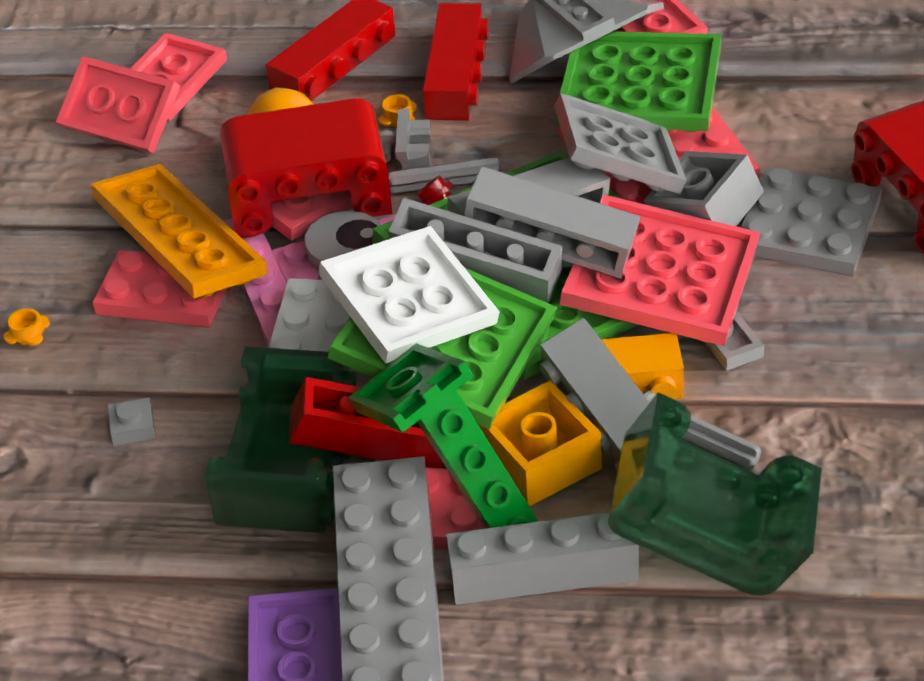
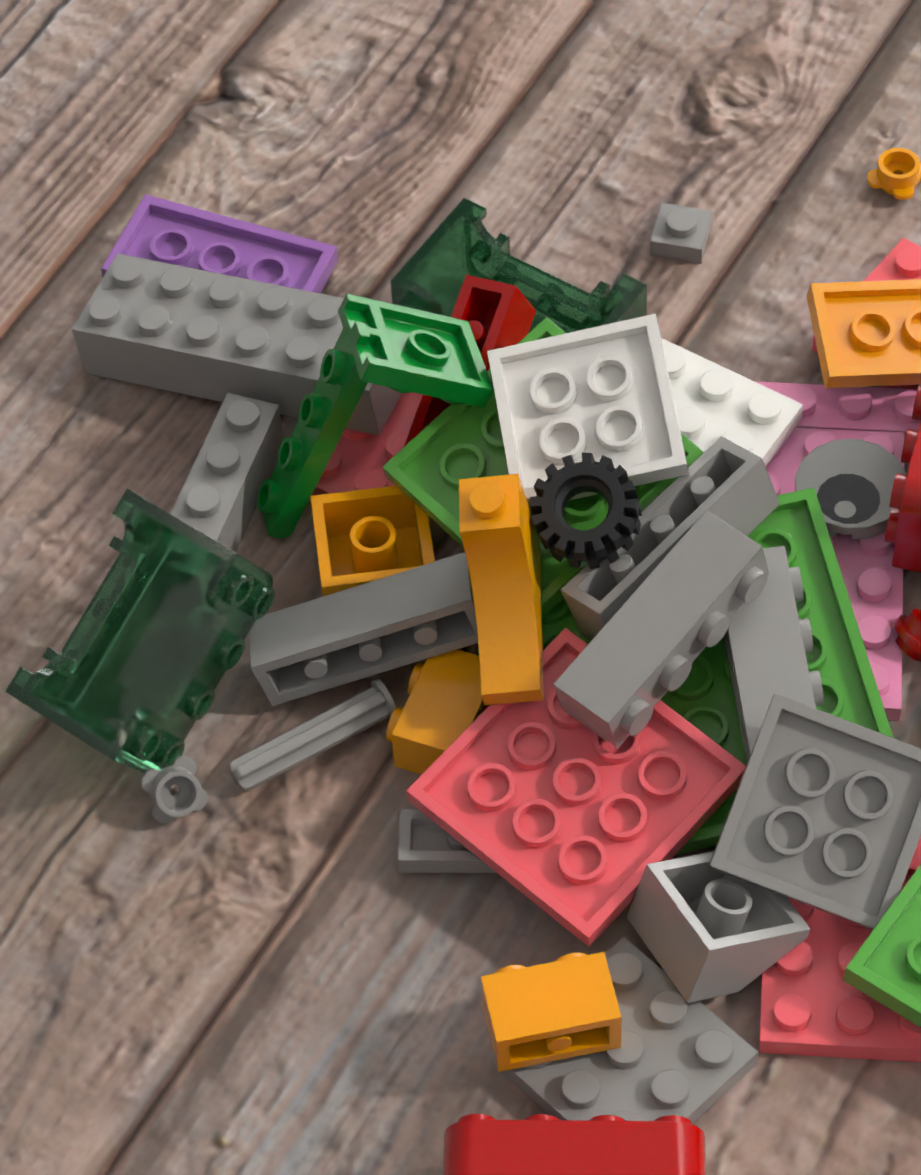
camera: 115 degrees right, 10 degrees up
none -> light orange arch [459,474,544,705]
none -> light orange brick [481,952,622,1072]
none -> black tyre [530,453,642,569]

